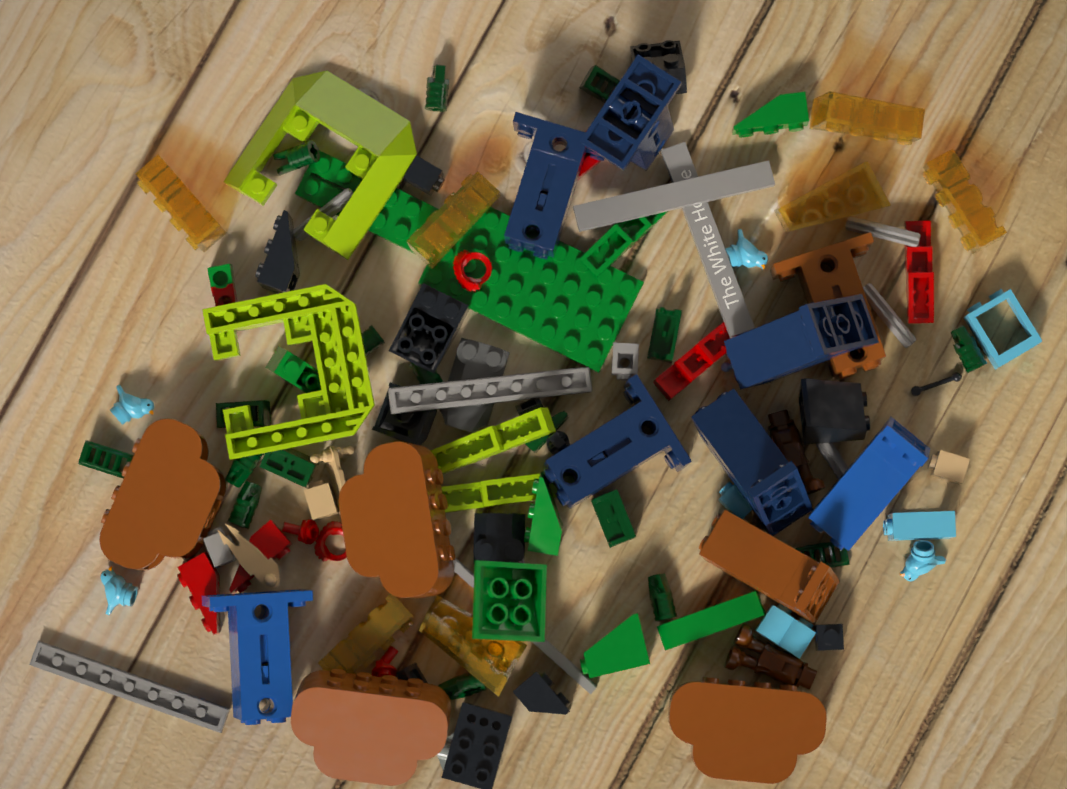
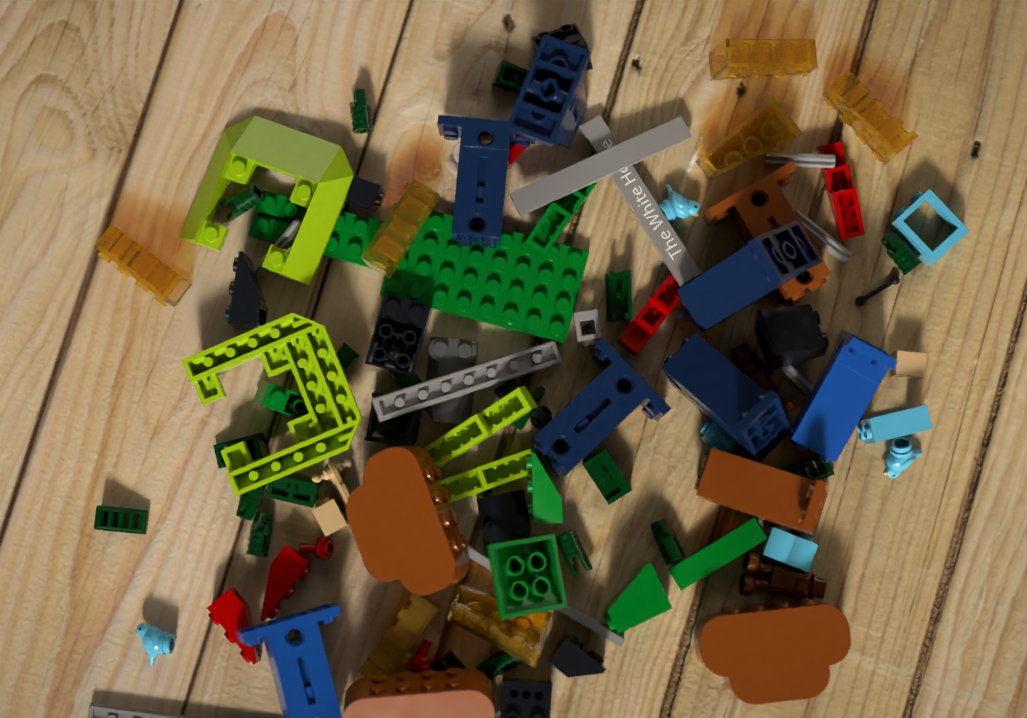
camera: 20 degrees left, 0 degrees up
dark orange brick [99,419,226,571] -> none
medium azure animal [110,385,155,425] -> none
light grey brick [203,527,237,568] -> none
leg [207,264,238,306] -> none
tan piece [218,523,280,589] -> none
red piece [314,521,347,562] -> none
red piece [453,250,492,292] -> none
green slope [732,92,809,138] -> none
black brick [814,624,844,651] -> none
none -> dark green hinge [556,528,593,577]

